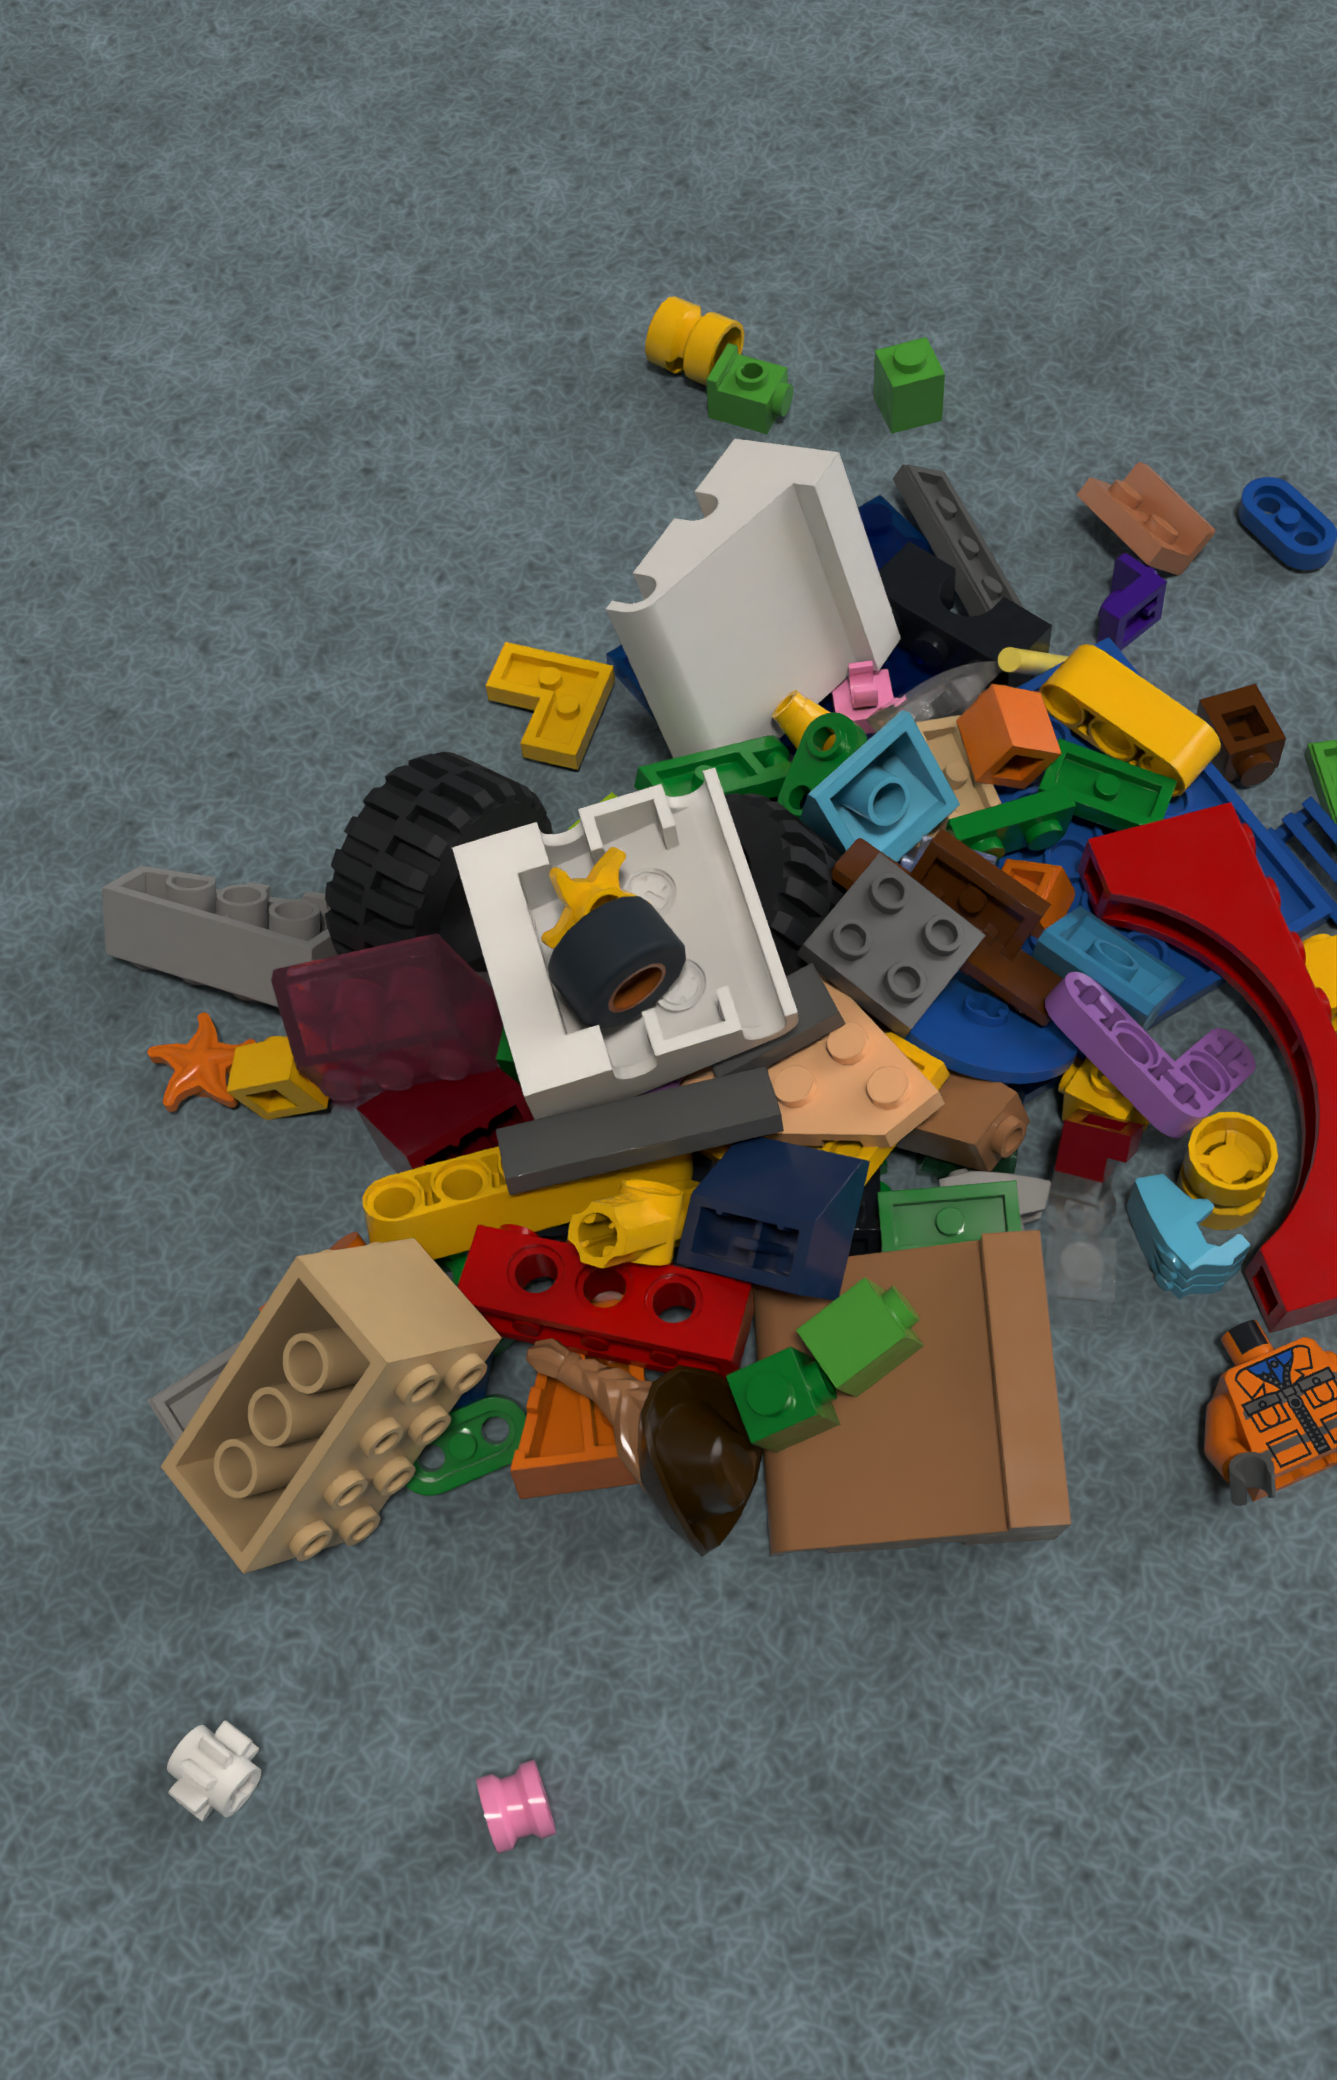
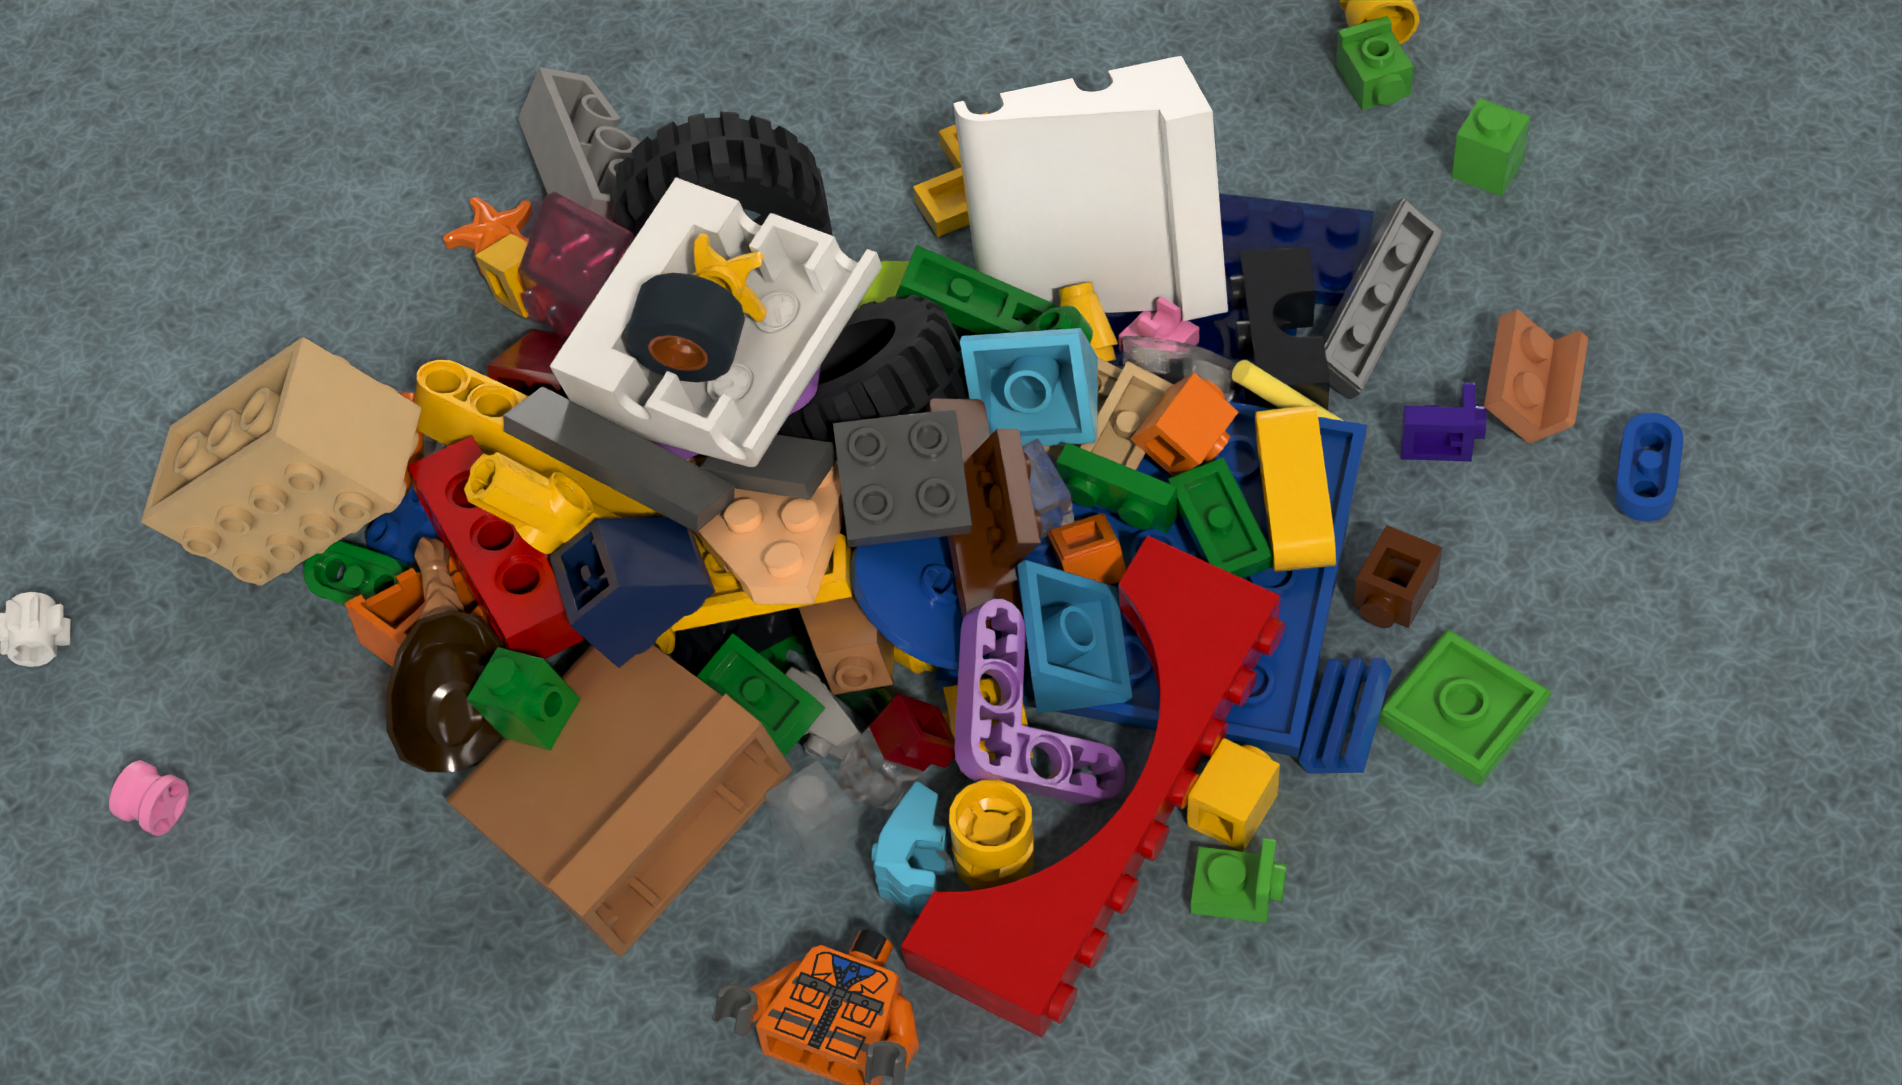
camera: 45 degrees right, 5 degrees down
bright green brick [796,1277,925,1397] -> none

